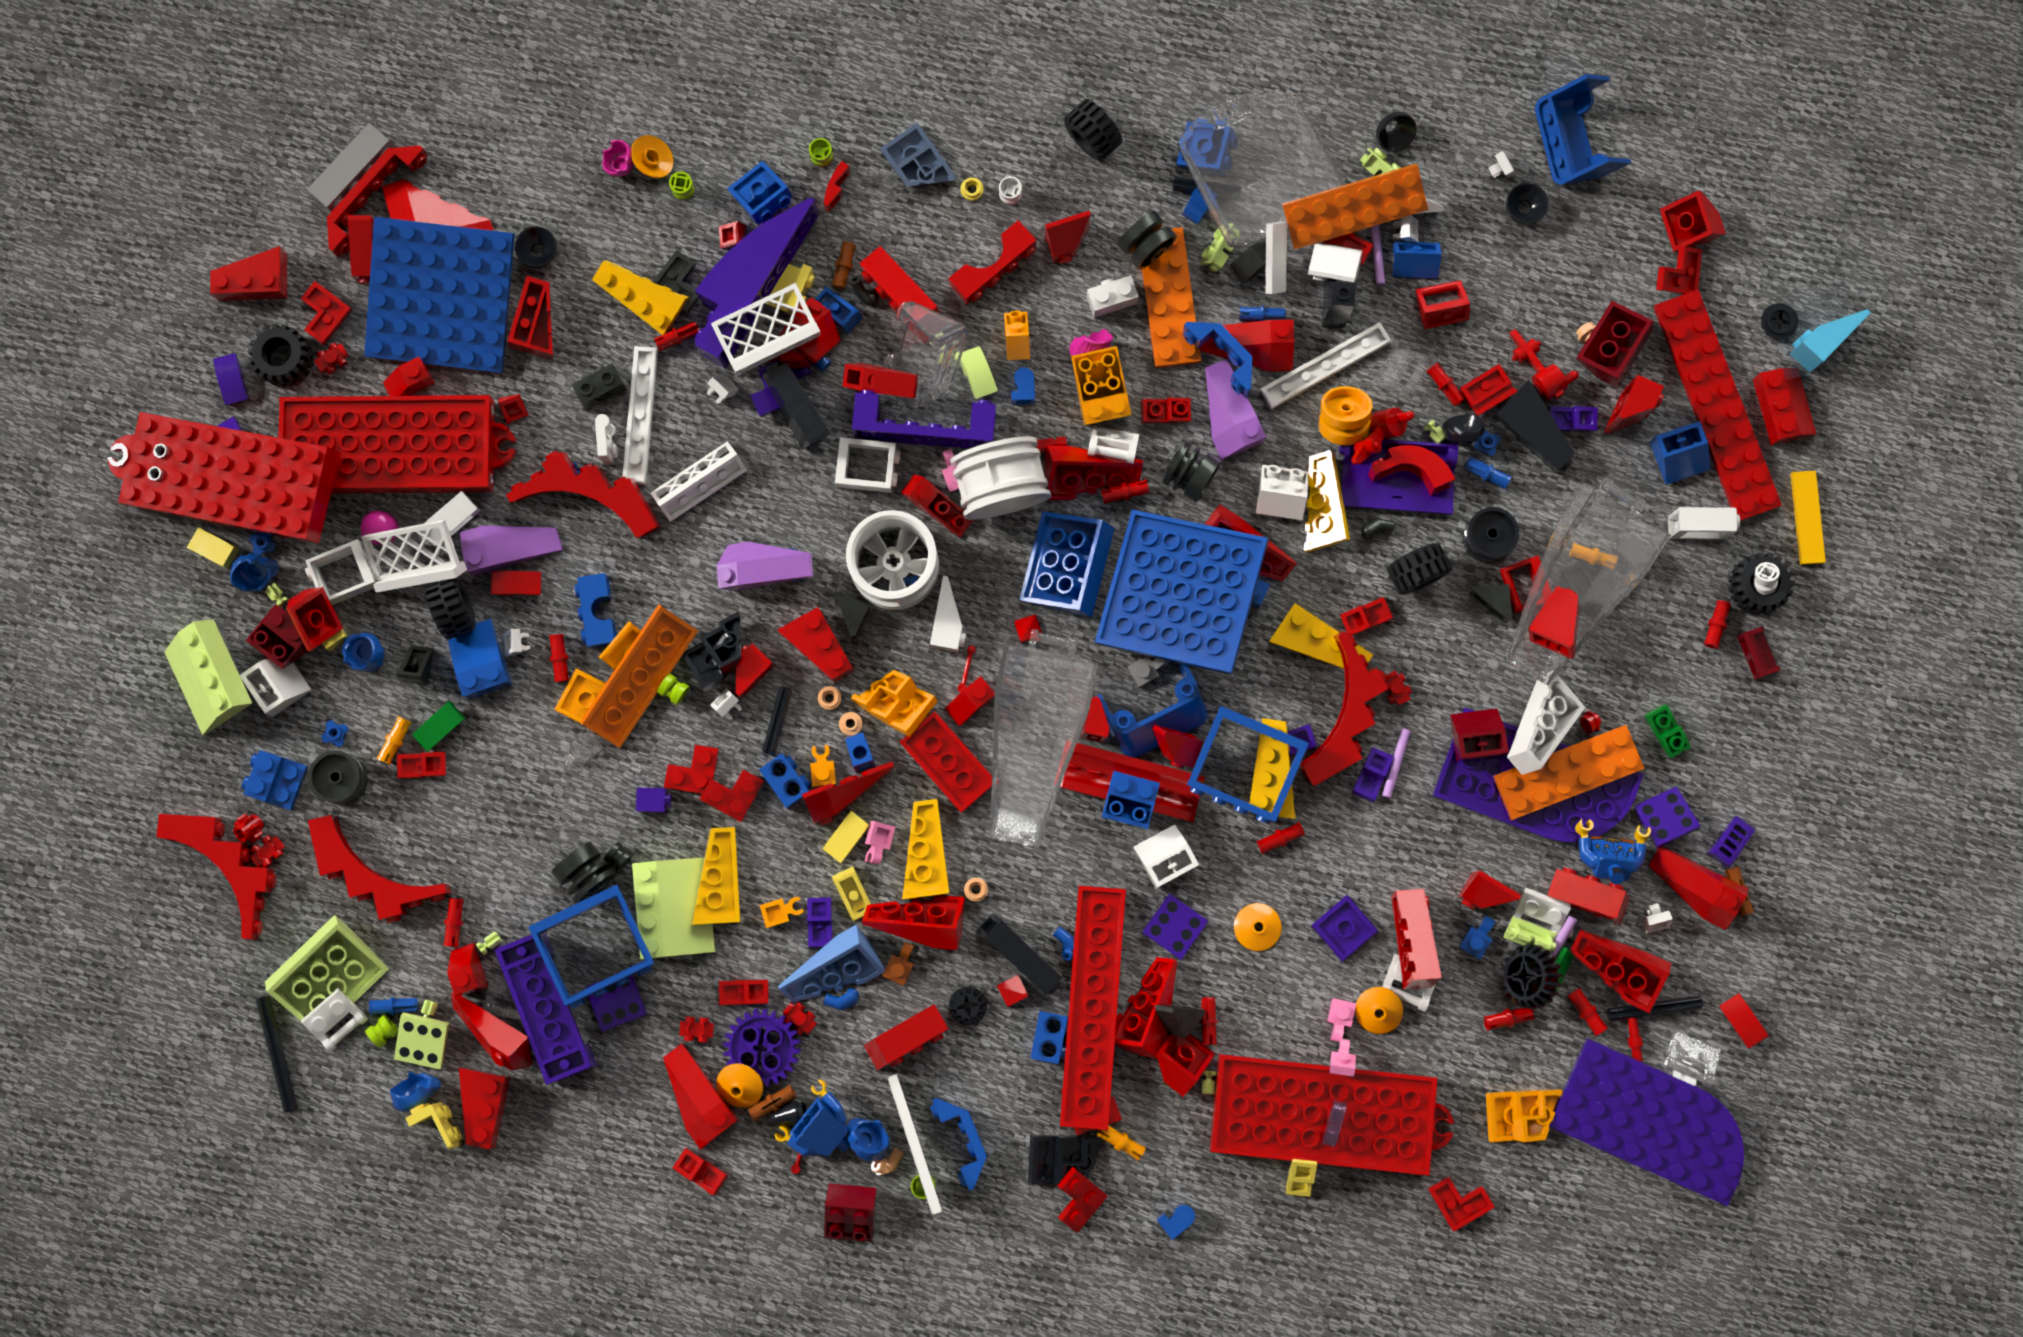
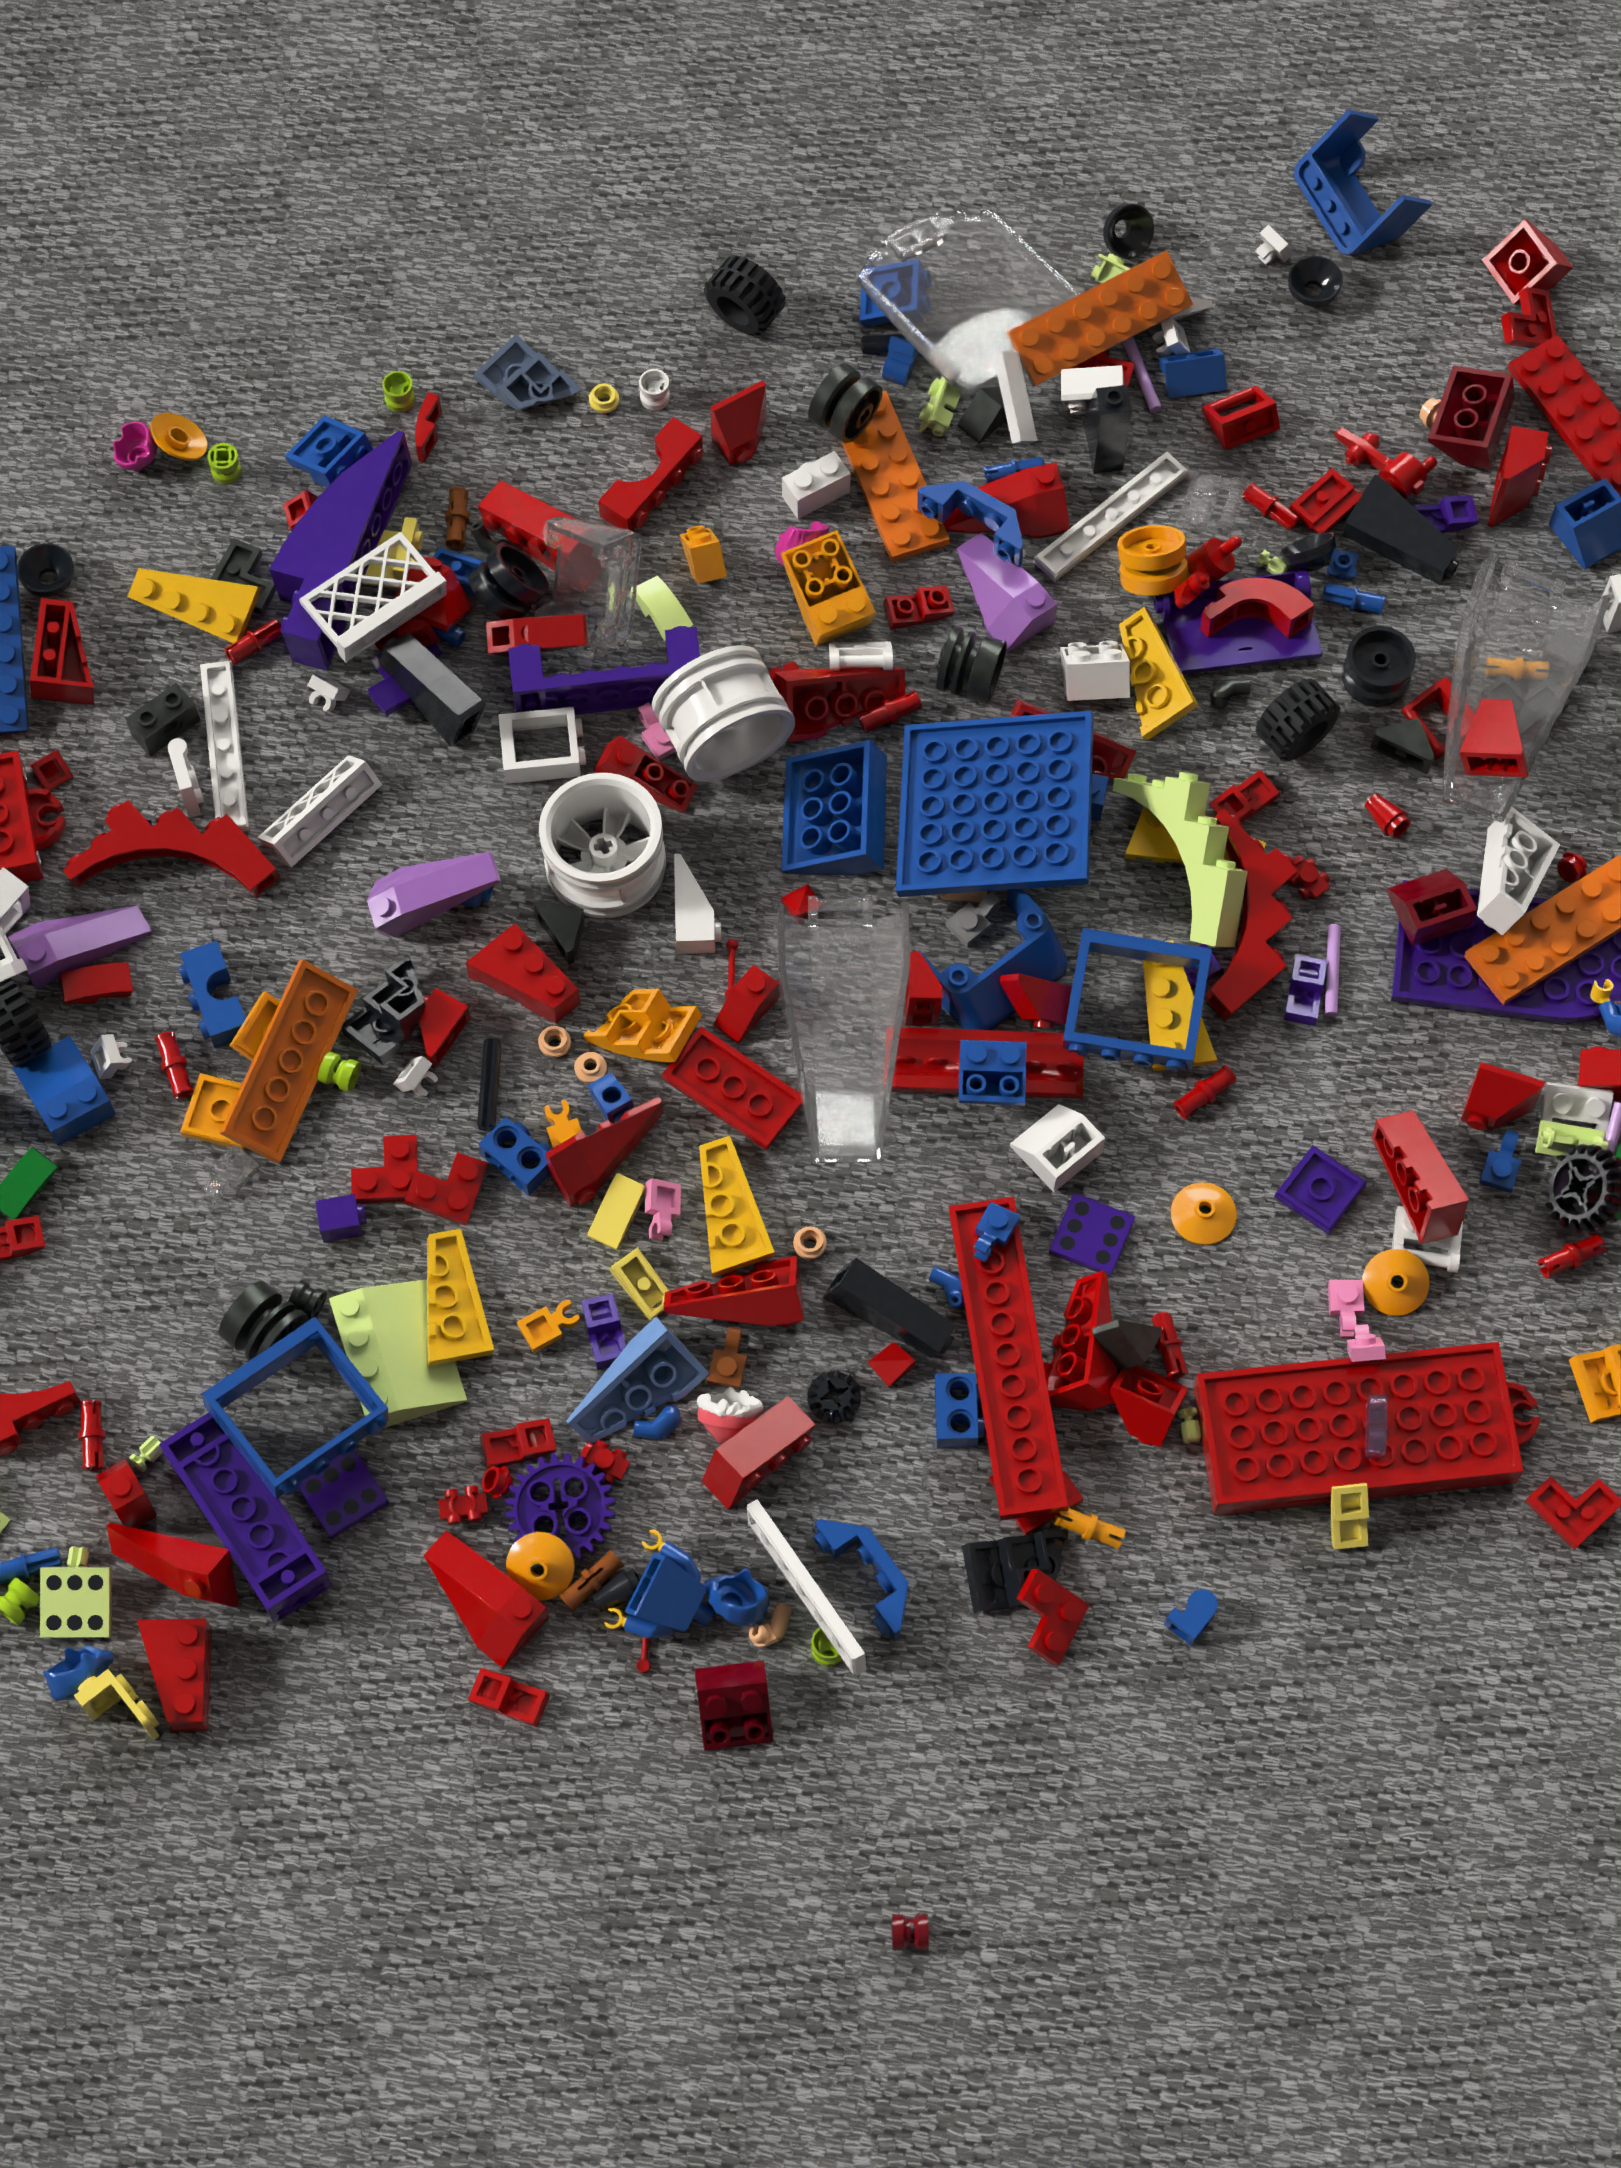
camera: 15 degrees left, 15 degrees down
blue leg [1011,367,1035,405] -> none
none -> black wheel [469,543,549,620]
none -> red plate [482,1466,513,1499]
none -> hair [697,1387,764,1444]
none -> blue plate [974,1202,1020,1262]
none -> yellowish green arch [1113,772,1248,947]
none -> red cone [1365,793,1411,839]

